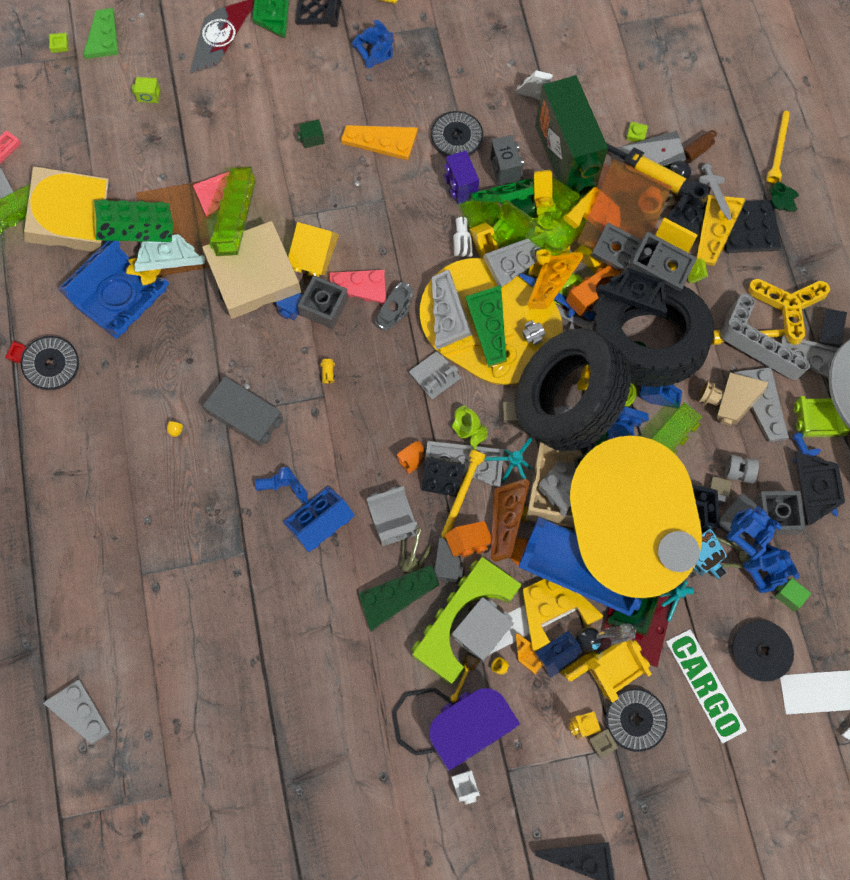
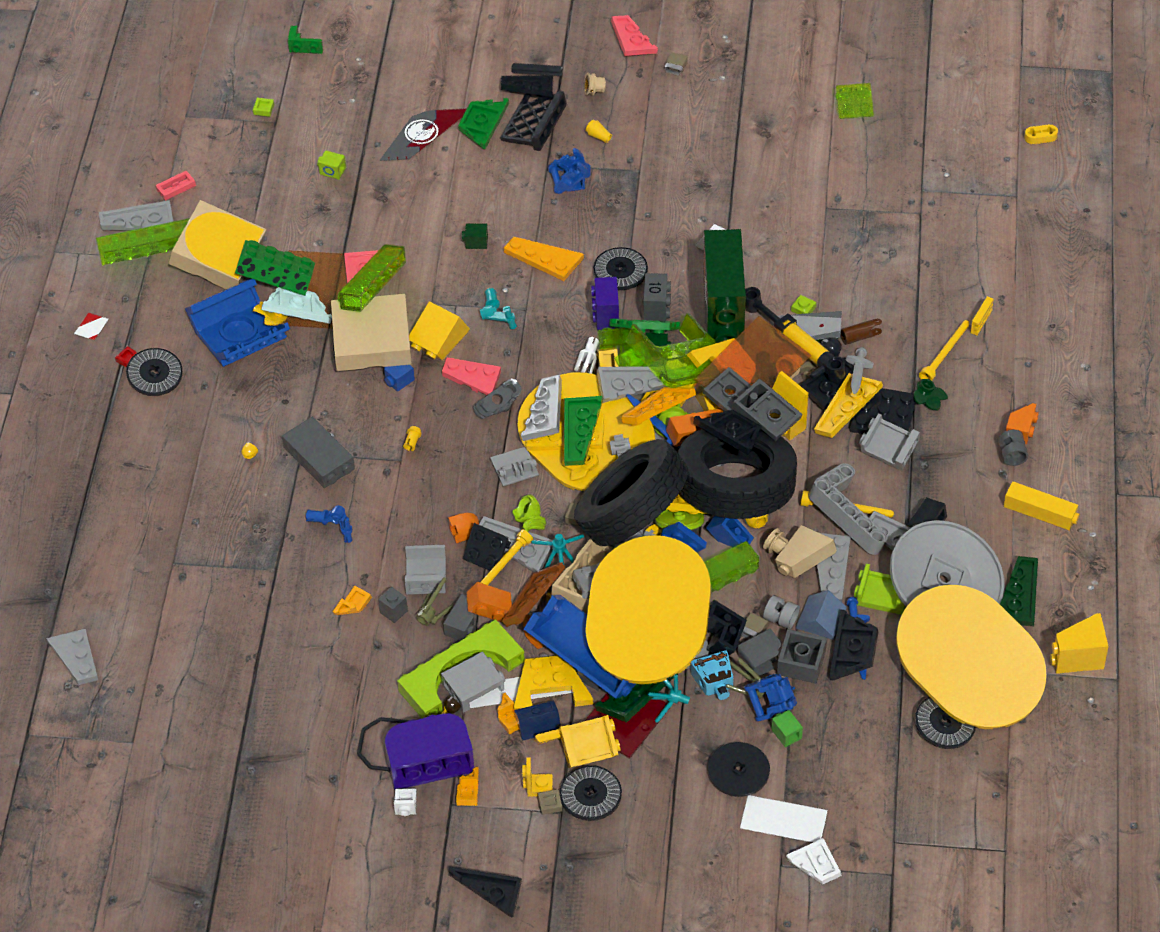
camera: 20 degrees right, 20 degrees down
bright green wing [83,8,119,59] -> none
blue slope [283,486,355,553] -> none
dark grey brick [298,275,349,329] -> none
dark green wing [358,565,440,632] -> none
yellow hinge [491,657,509,675] -> none
yellow bracket [534,170,555,214] -> none
yellow hinge [536,249,551,265] -> none
black piece [576,626,602,652] -> none
clear plate [596,624,637,645] -> none
light grey tile [657,531,700,572] -> none
sticker [666,629,747,744] -> none
lime plate [688,258,708,284] -> none
blue piece [727,506,782,561] -> none
yellow piece [748,279,830,345] -> none
none -> light orange slope [333,586,372,615]
none -> dark grey brick [378,587,408,623]
none -> light orange slope [456,767,479,806]
none -> teal pin [480,288,517,329]
none -> sand blue slope [796,590,847,640]
none -> light grey panel [859,413,920,471]
none -> yellow tile [971,296,994,336]

